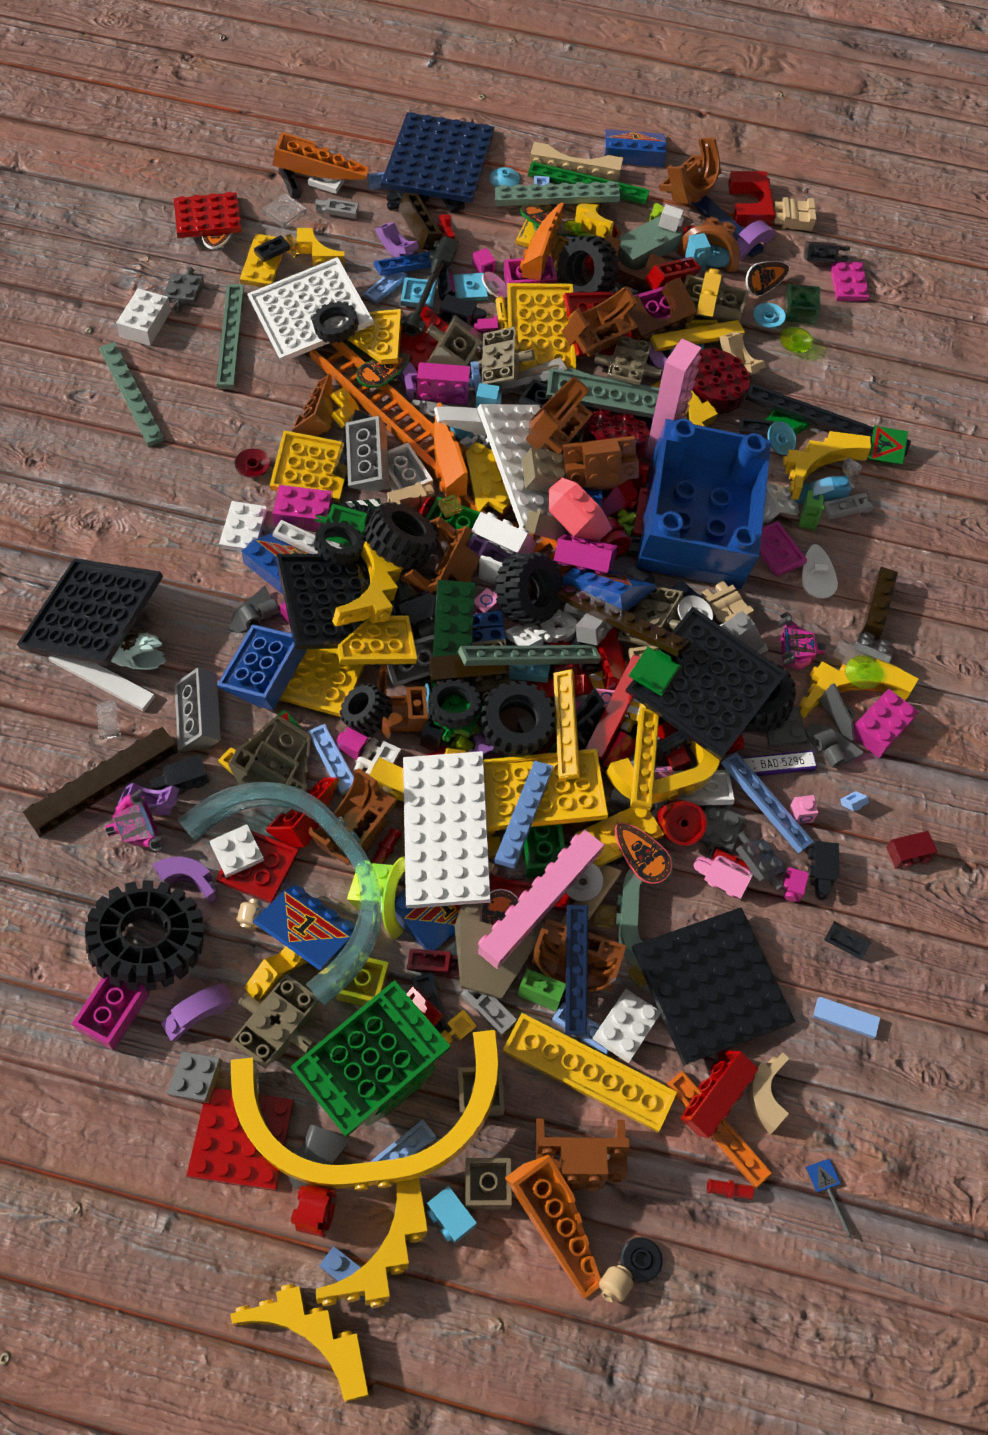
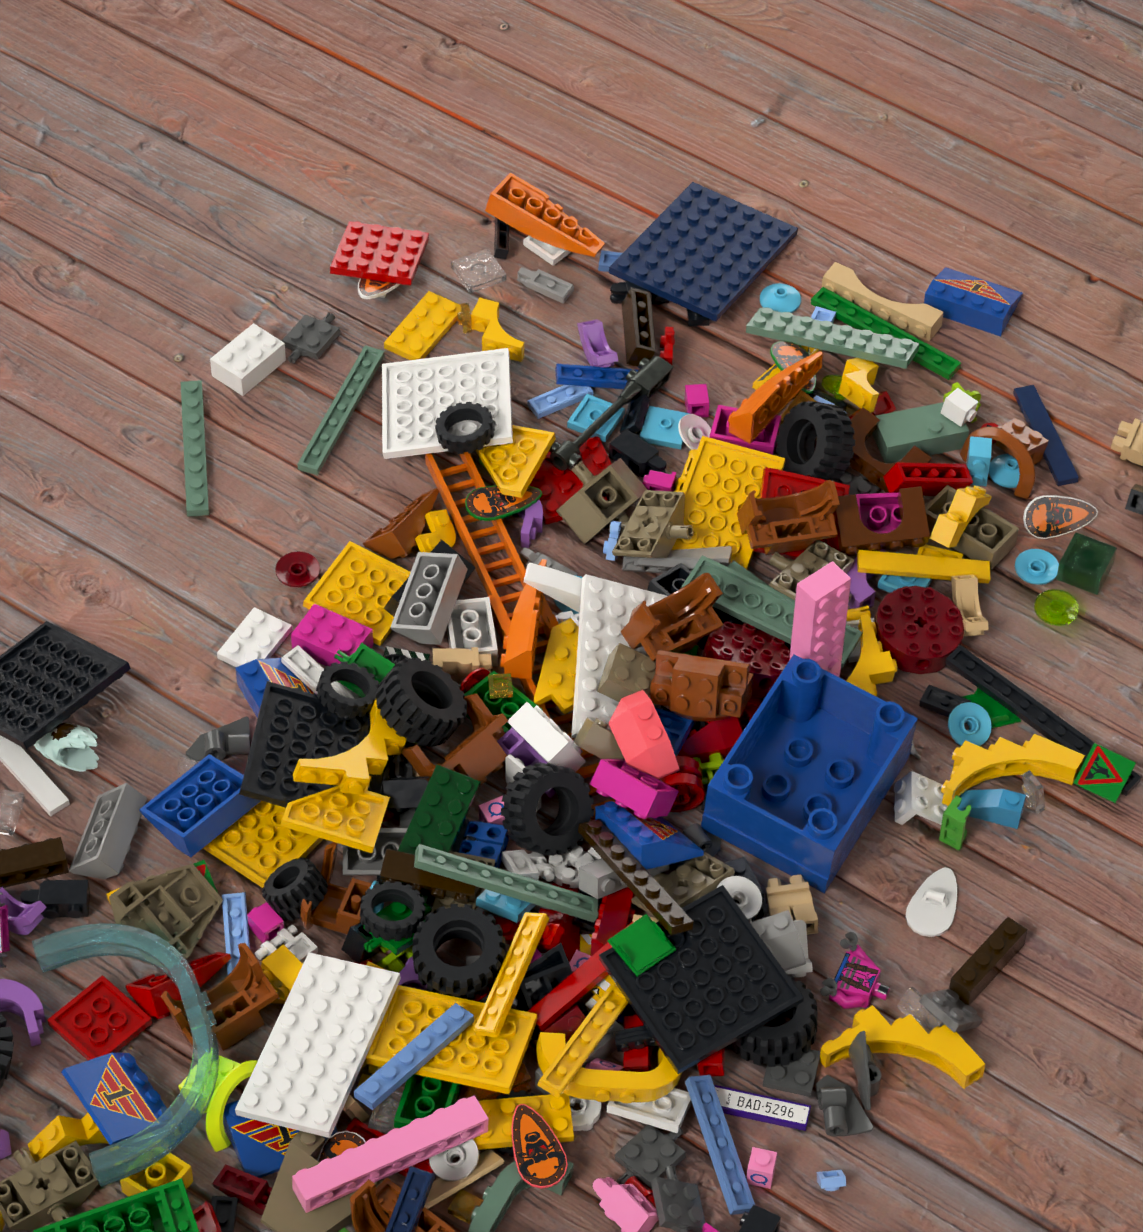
camera: 25 degrees right, 10 degrees down
white plate [209,824,264,878] -> none
tan head [237,899,266,931] -> none
black plate [254,235,290,262] -> none
red pin [371,828,402,864] -> none
dark pink brick [417,362,470,405] -> none
medium azure brick [476,383,502,408] -> none
red wheel [656,799,707,846] -> none
dark orange piece [659,138,722,205] -> none
red arch [728,171,776,227] -> none
medium lavender arch [737,221,777,261] -> none
dark pink plate [760,521,807,577] -> none
light grey plate [823,493,874,520] -> none
clear neon green dish [845,655,883,689] -> none
dark pink brick [854,689,919,758] -> none

